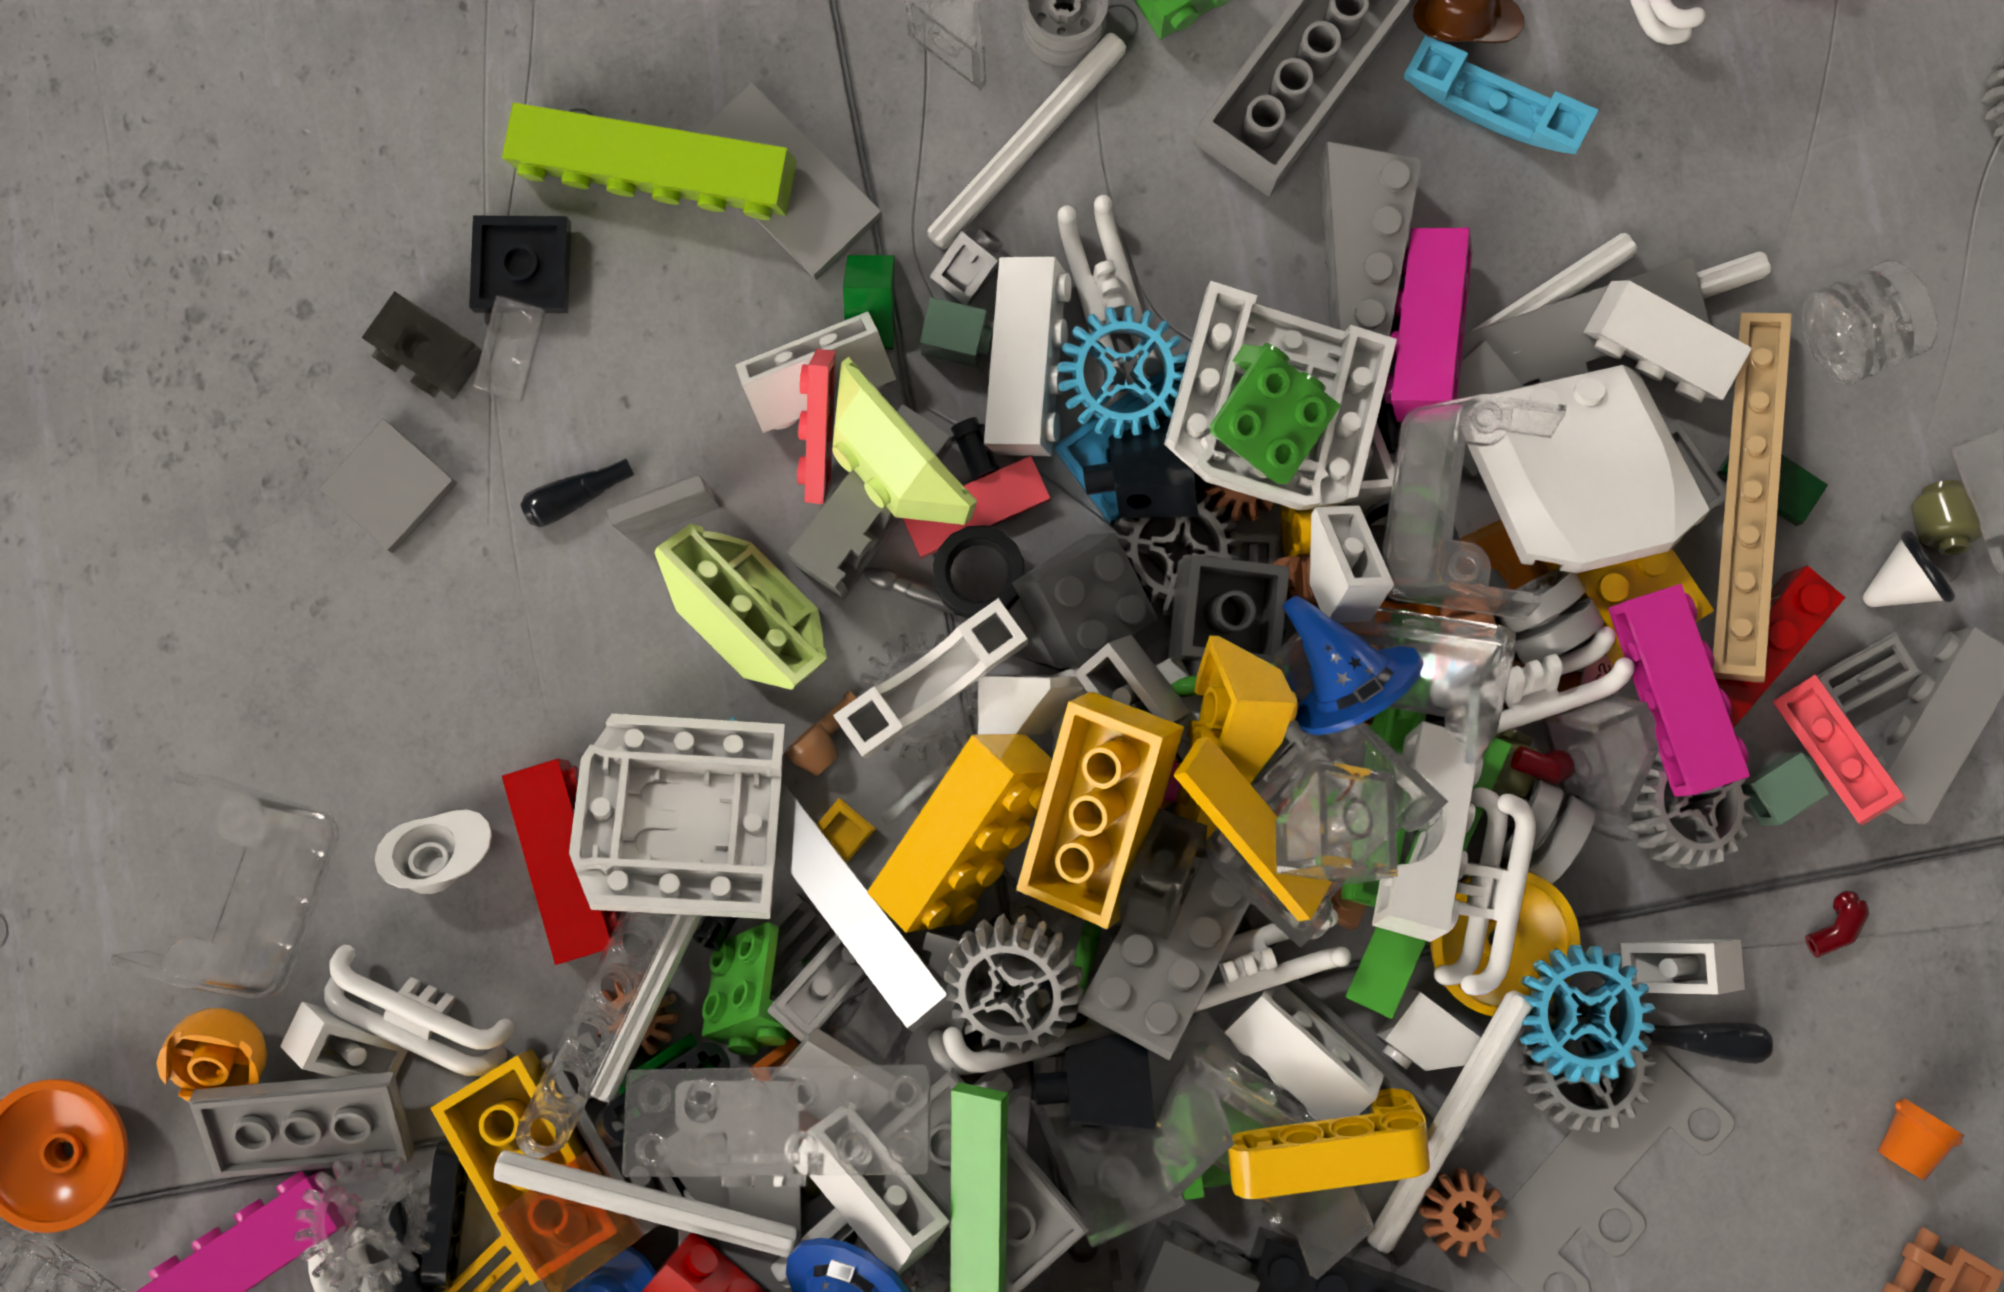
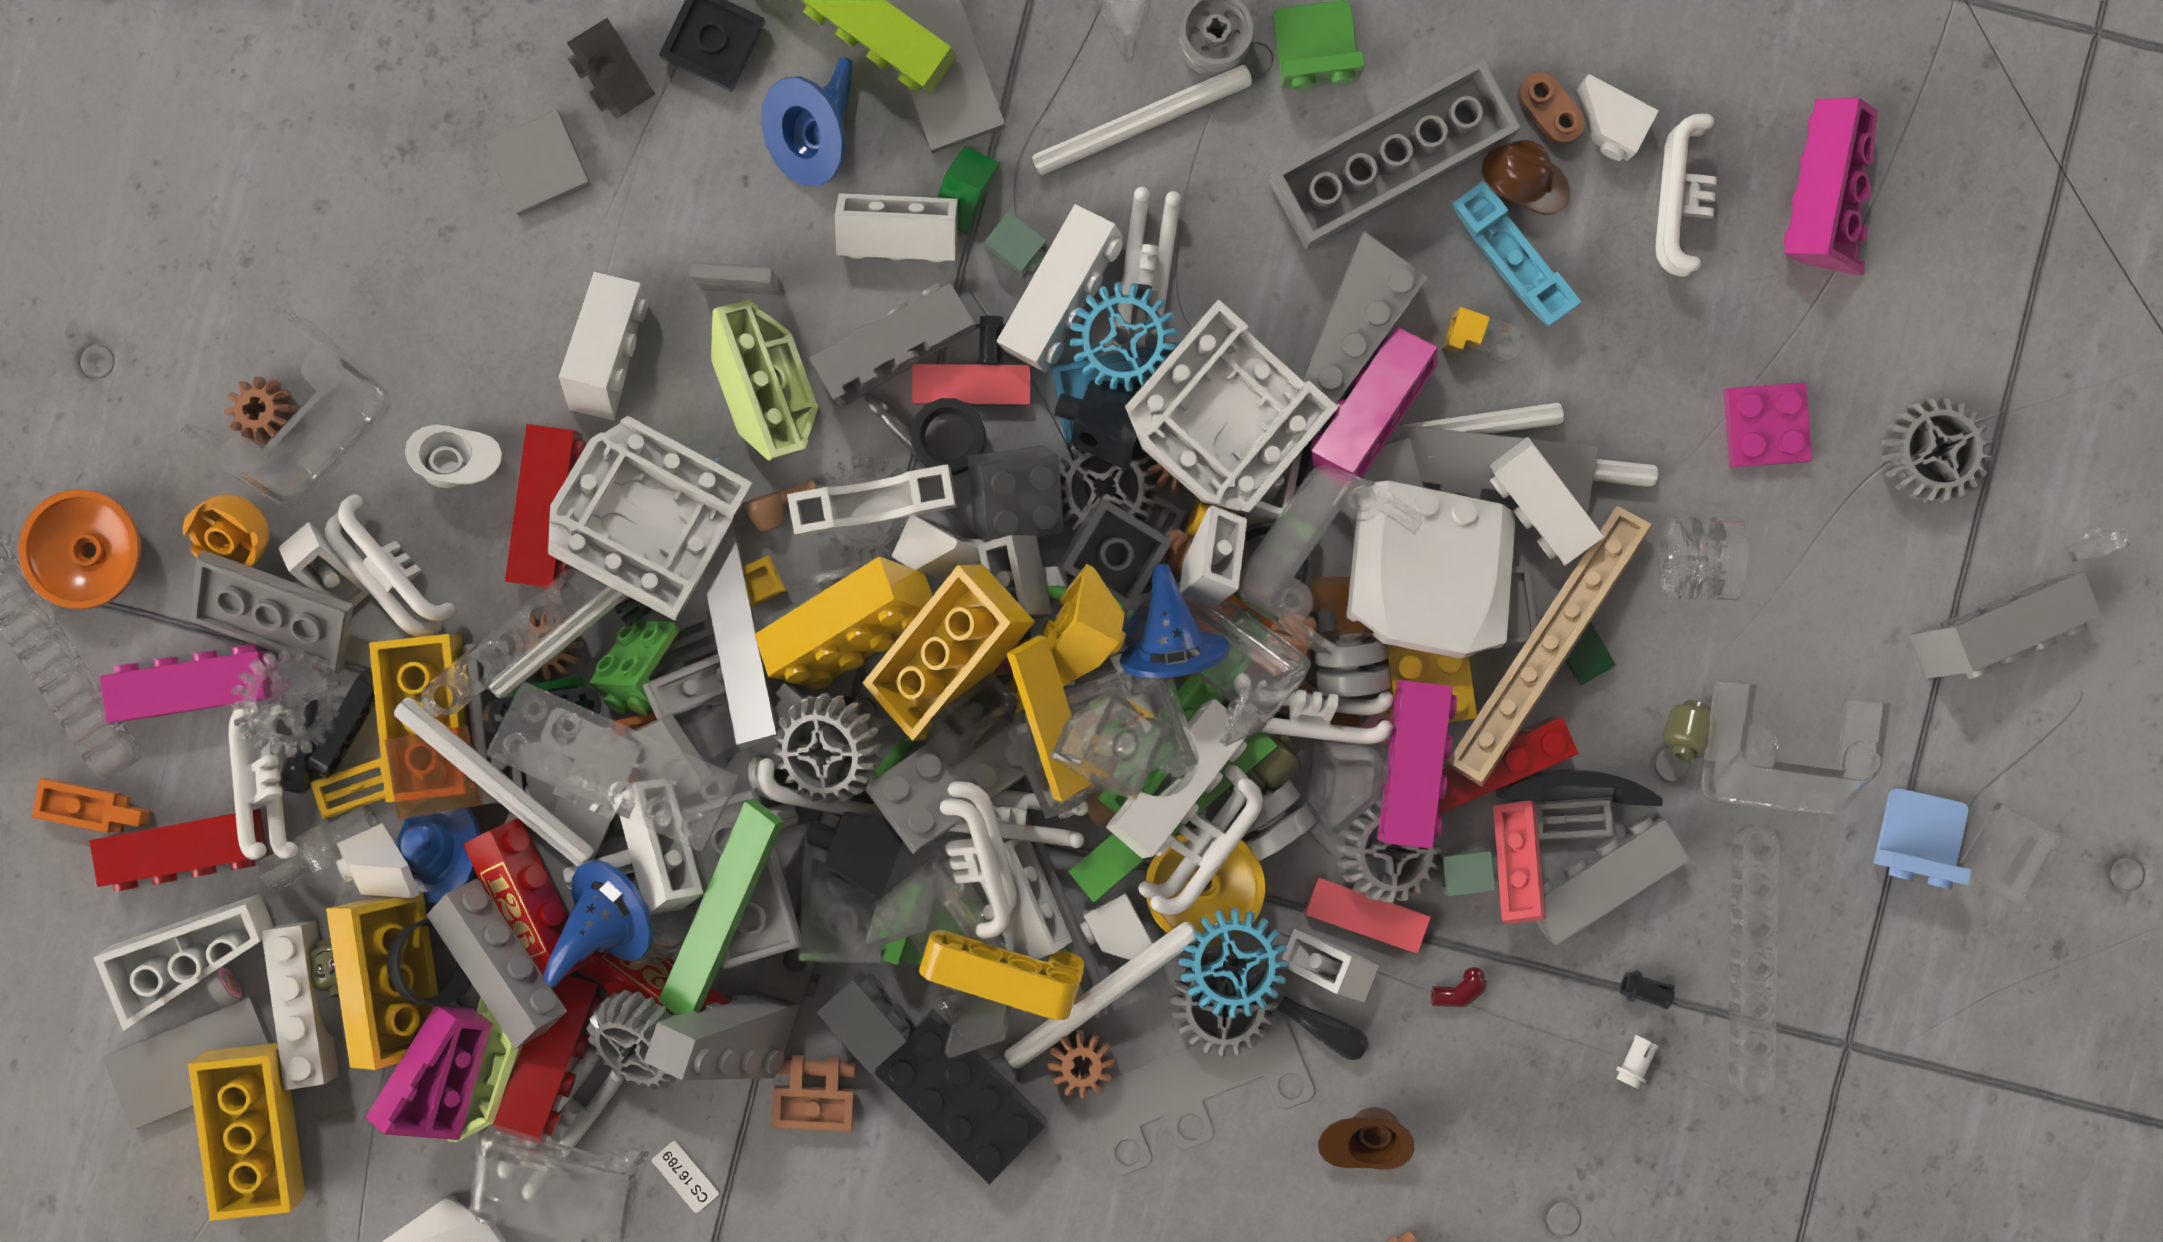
camera: 15 degrees right, 5 degrees up
clear plate [473,295,547,402] -> none
black piece [520,459,634,527] -> none
coral plate [797,349,836,504] -> none
yellowish green wedge [832,357,977,525] -> none
flat silver bracket [929,228,1010,305] -> none
bright green bracket [1210,343,1341,484] -> none
dark red arm [1511,746,1575,785] -> none
white hat [1863,531,1955,607] -> none
orange piece [1877,1097,1965,1181] -> none
none -> nougat gear [224,376,298,445]
none -> white wedge [559,272,648,421]
none -> blue piece [761,57,852,186]
none -> white piece [940,781,1017,939]
none -> coral tile [1304,876,1431,954]
none -> reddish brown piece [1318,1107,1415,1170]
none -> leg [1441,307,1524,363]
none -> black slope [1496,769,1663,806]
none -> dark pink plate [1723,383,1812,468]

